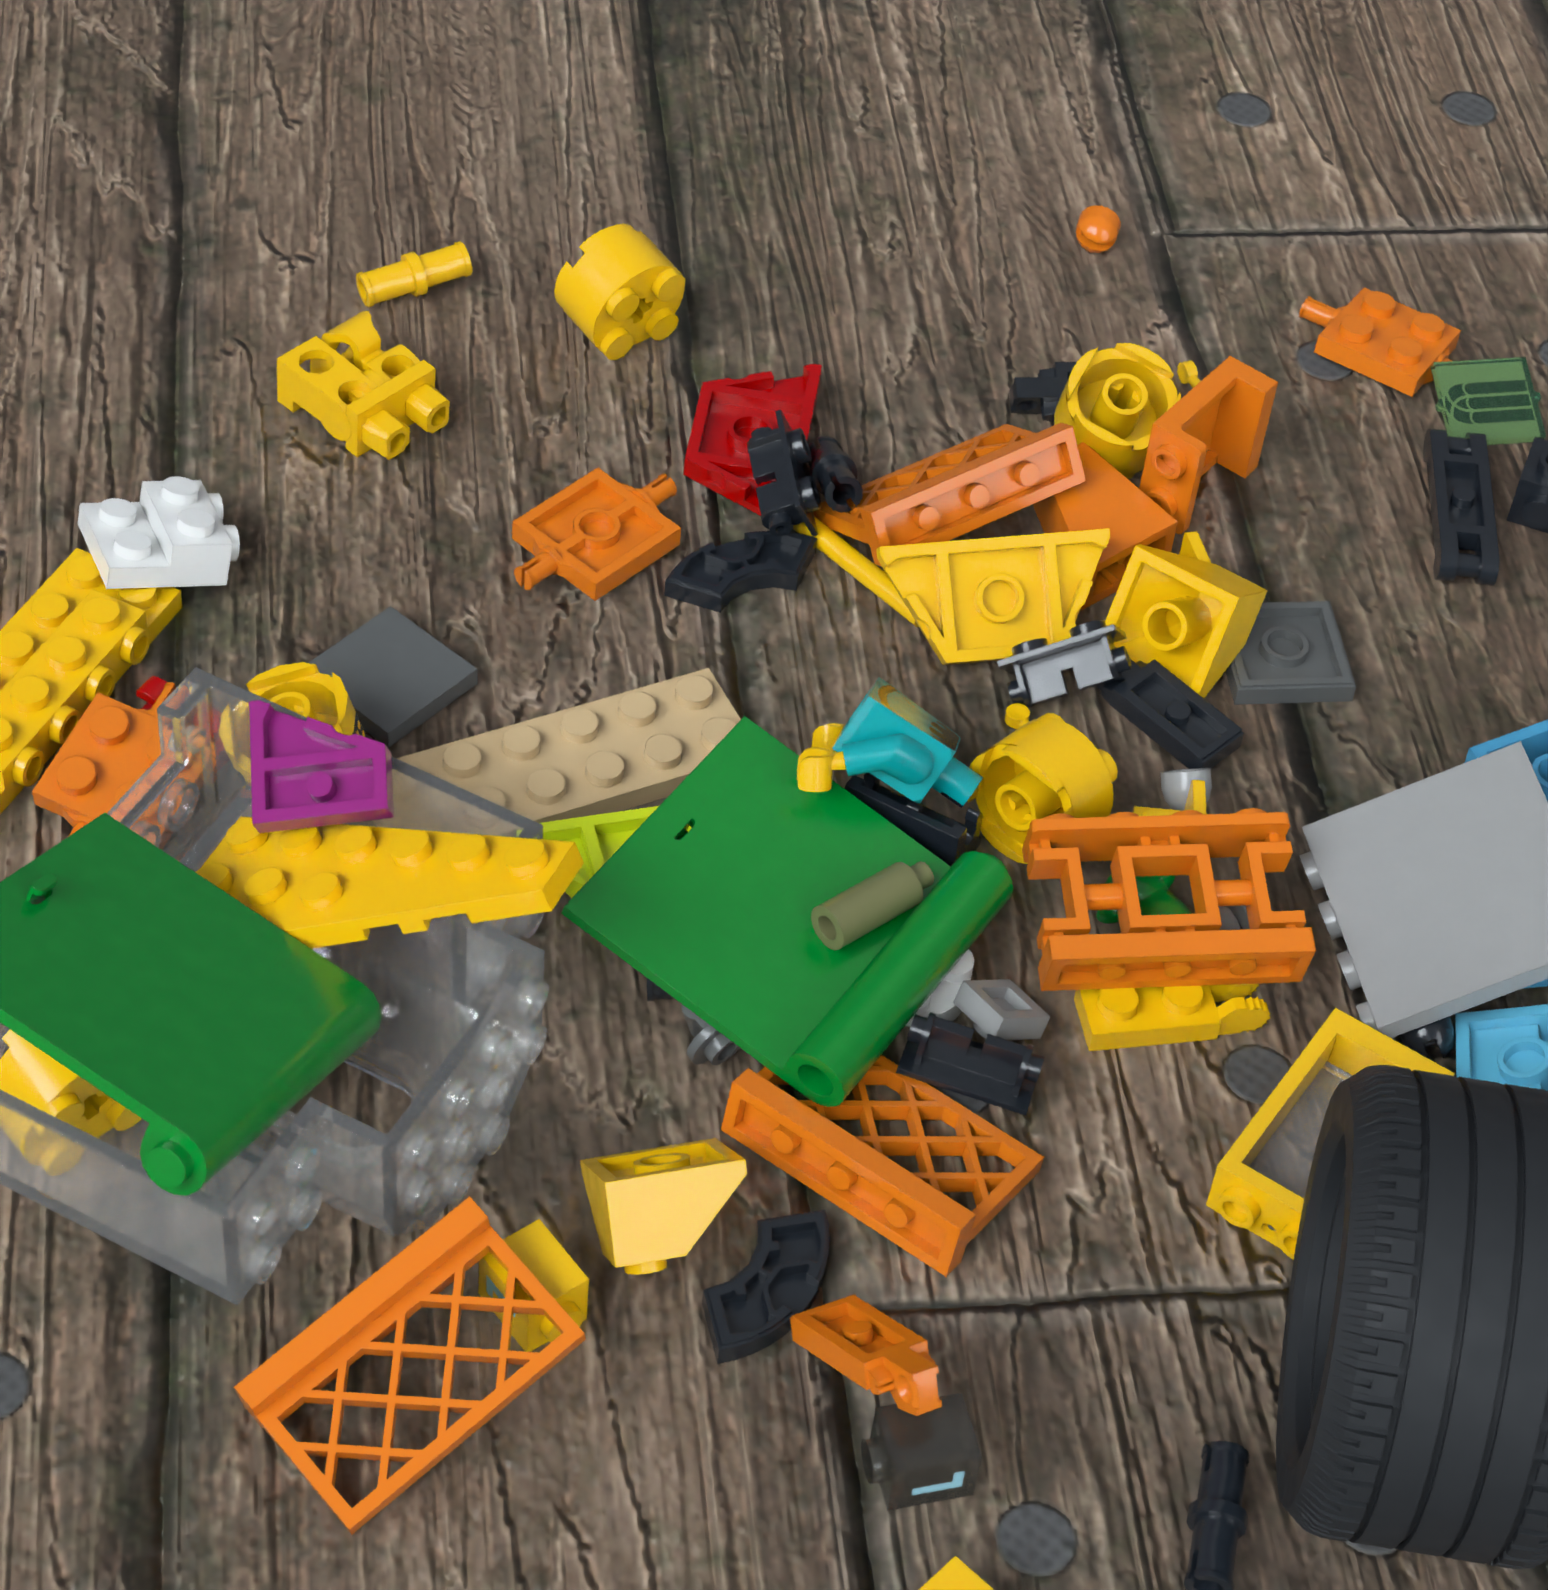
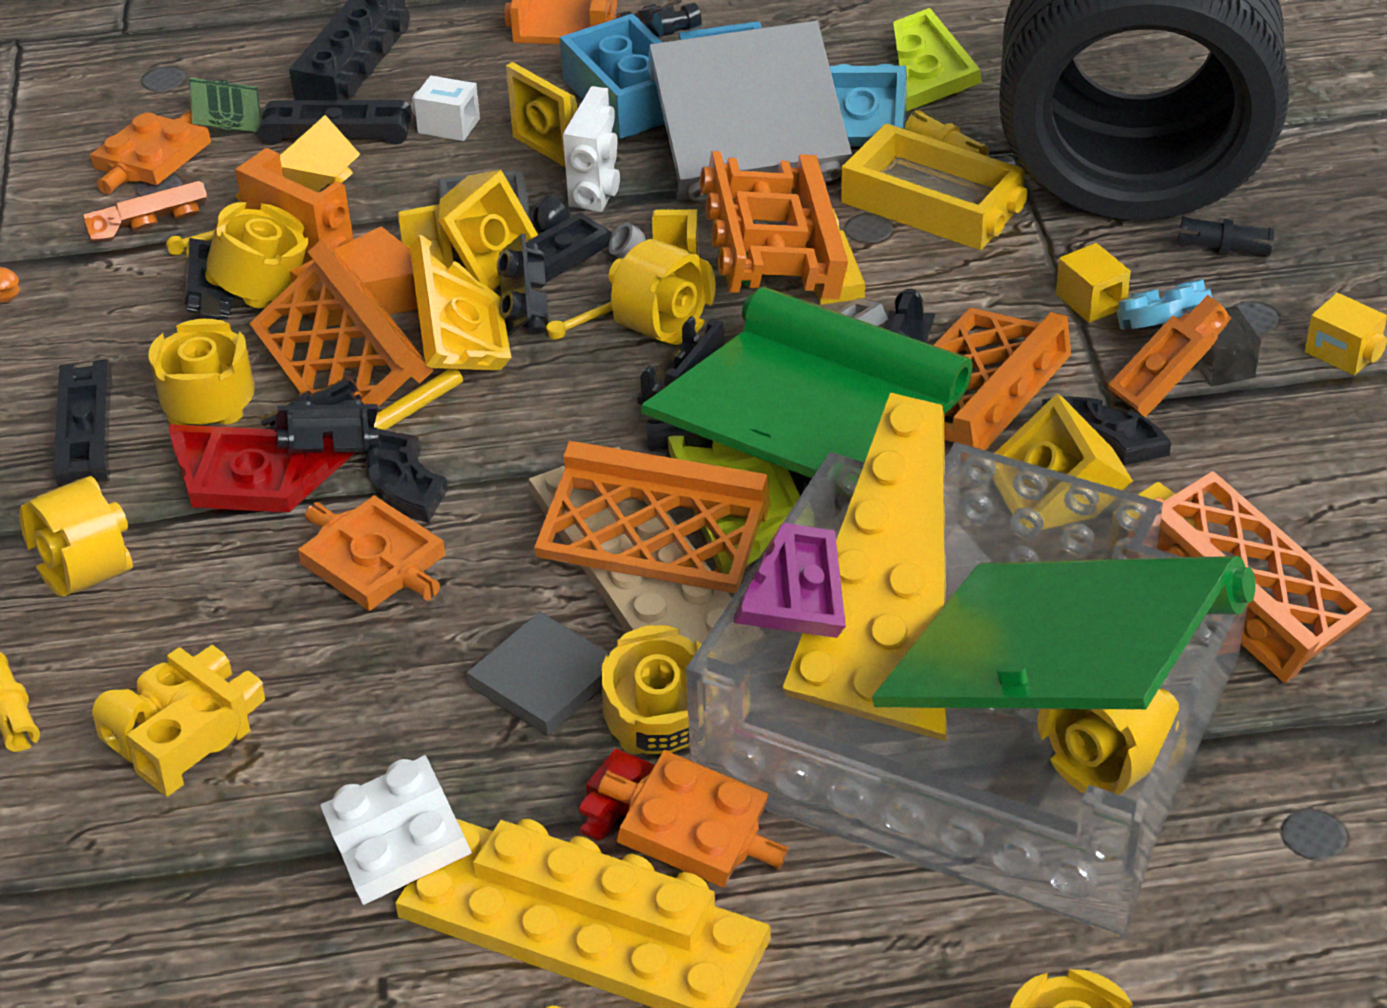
camera: 85 degrees left, 5 degrees down
teal torso [797,677,983,808] -> none
olive cylinder [811,861,934,950] -> none
none -> black plate [54,359,113,487]
none -> hinge [83,181,208,243]
none -> yellow brick [148,319,255,425]
none -> yellow slope [235,115,360,202]
none -> white brick [411,75,480,141]
none -> yellow slope [506,62,577,168]
none -> black hinge [531,195,570,233]
none -> orange fence [534,441,770,594]
none -> white plate [563,86,620,212]
none -> yellow brick [1056,243,1131,323]
none -> medium azure plate [1116,279,1212,330]

